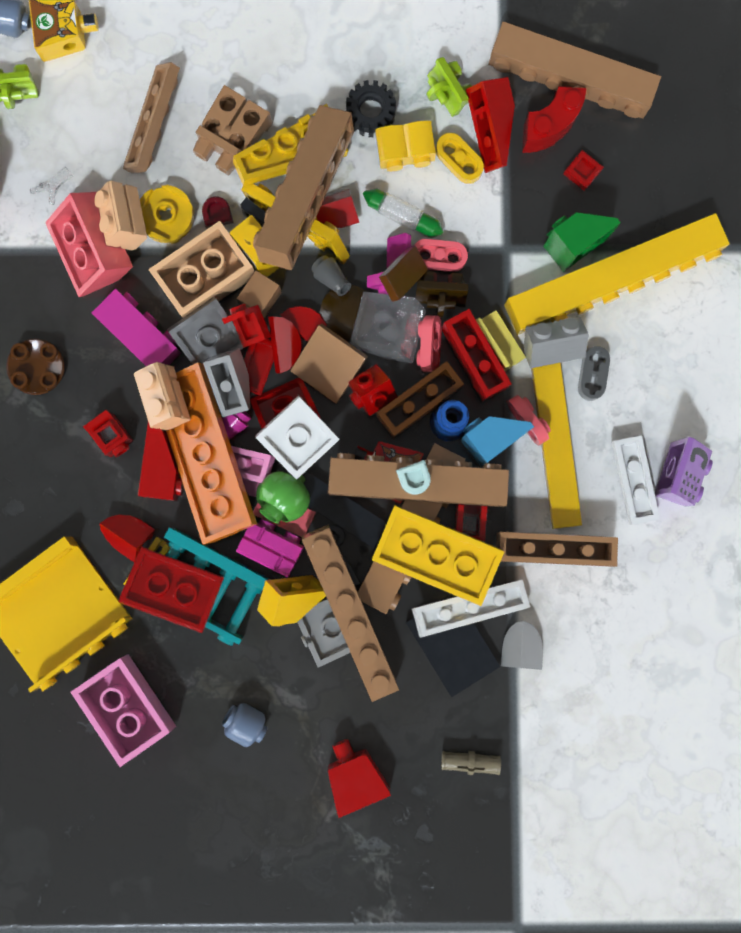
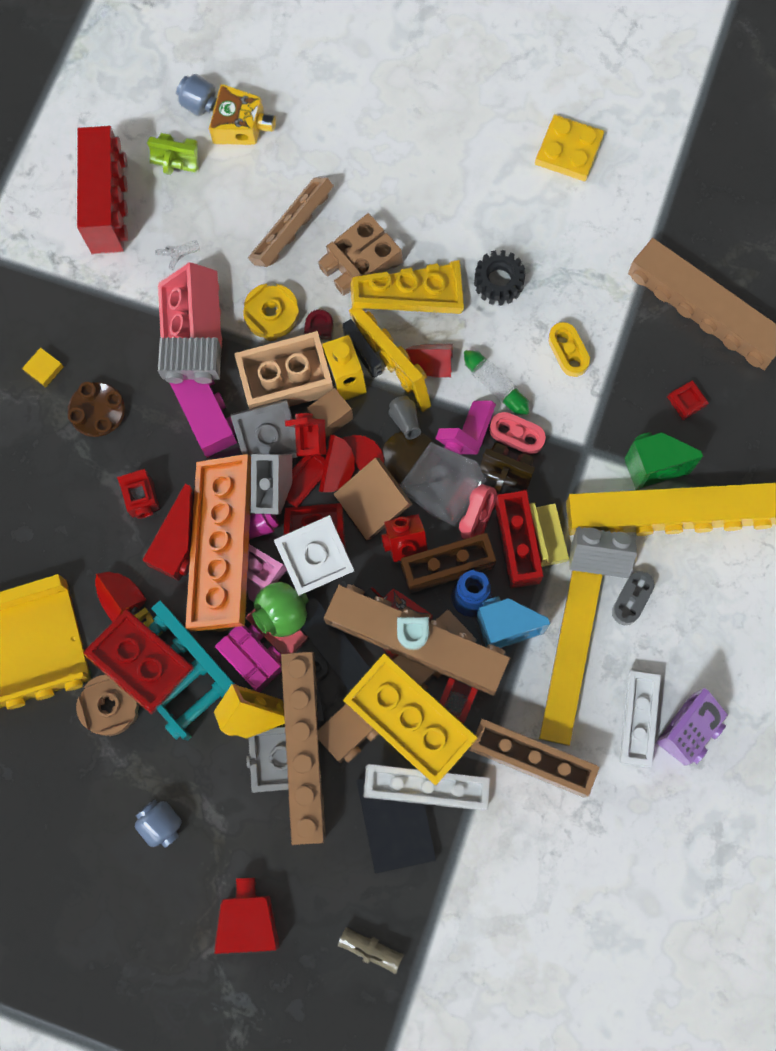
camera: 30 degrees right, 10 degrees down
bright pink brick [71,654,176,767] -> none
light nougat brick [95,181,147,250] -> none
light nougat brick [134,362,190,430] -> none
medium nougat brick [253,105,354,271] -> none
yellow brick [375,121,436,172] -> none
reddish brown tile [379,245,428,302] -> none
lime hips [426,57,472,117] -> none
red slope [465,77,515,173] -> none
light grey brick [501,621,543,670] -> none
coral plate [507,395,551,446] -> none
red brick [522,87,587,153] -> none
none -> medium nougat plate [76,675,139,736]
none -> light grey brick [158,337,221,384]

